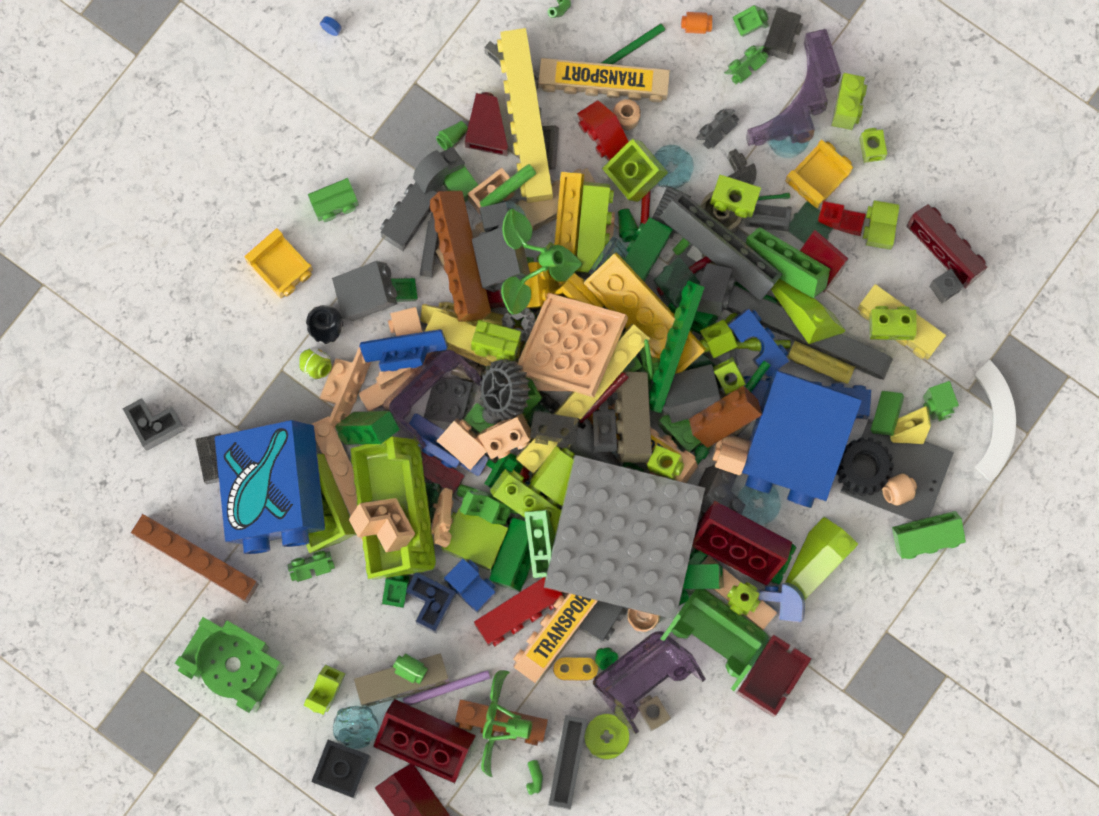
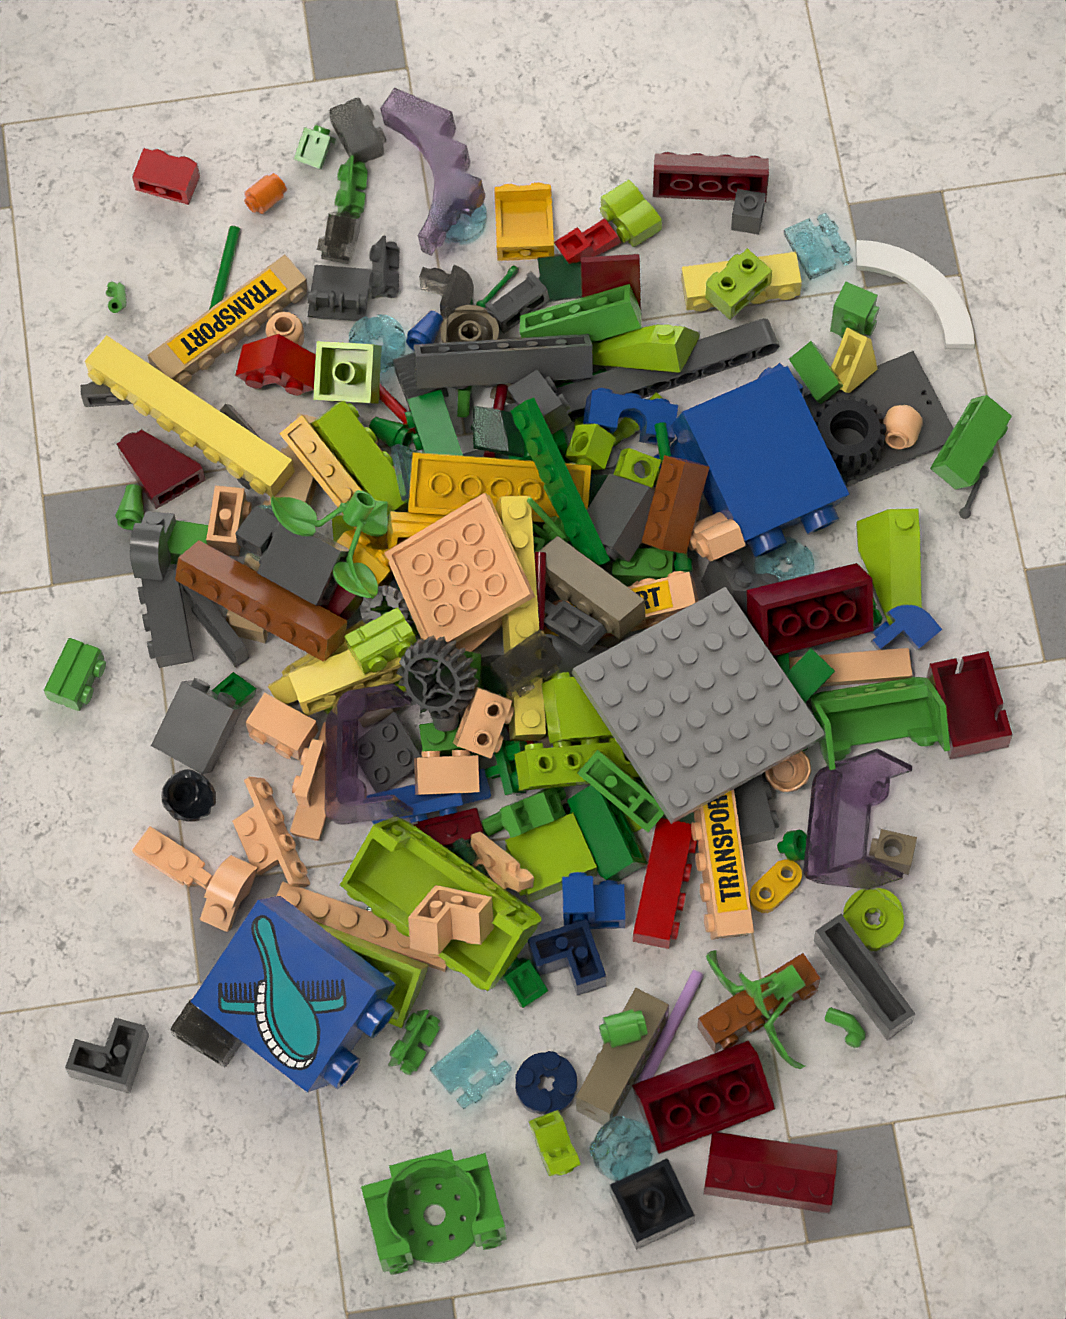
camera: 40 degrees left, 10 degrees down
dark orange brick [131,514,259,603] -> none
yellow panel [244,228,313,299] -> none
lime head [299,347,332,380] -> none
green brick [335,411,400,445] -> none
blue bracket [359,329,448,372] -> none
bright green axle [480,164,536,207] -> none
lime brick [647,445,684,480] -> none
lime brick [710,174,761,218] -> none
lime brick [727,582,760,615] -> none
light yellow plate [787,341,855,384] -> none
lime brick [831,73,867,130] -> none
lime brick [859,128,887,163] -> none
none -> light nougat hinge [132,826,213,890]
none -> light nougat brick [200,855,258,932]
none -> dark grey hinge [308,265,372,322]
none -> clear smoke brick [317,211,362,264]
none -> blue cone [406,311,443,351]
none -> clear light blue plate [430,1029,512,1109]
none -> dark blue plate [515,1051,577,1115]
none -> clear light blue plate [784,213,853,280]
none -> dark grey hinge [959,466,989,519]

